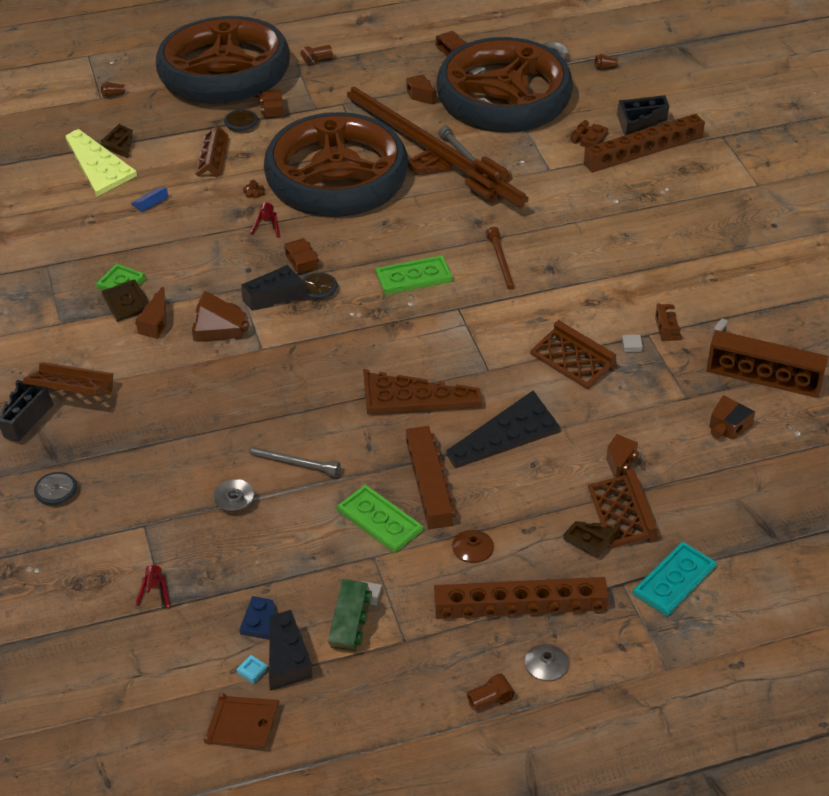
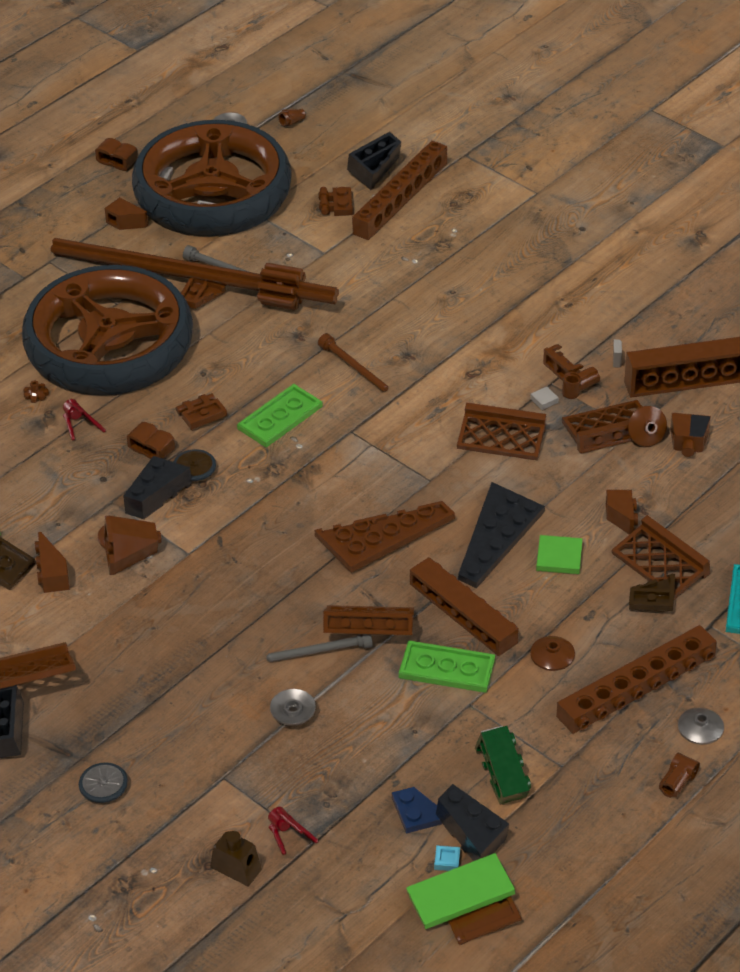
camera: 30 degrees left, 0 degrees up
none -> reddish brown plate [176,393,227,430]
none -> dark brown torso [210,831,262,887]
none -> reddish brown fence [323,605,414,635]
none -> bright green tile [406,853,515,929]
none -> bright green tile [536,535,583,574]
none -> reddish brown piece [562,367,600,399]
none -> reddish brown fence [562,400,653,454]
none -> reddish brown dish [628,406,667,447]

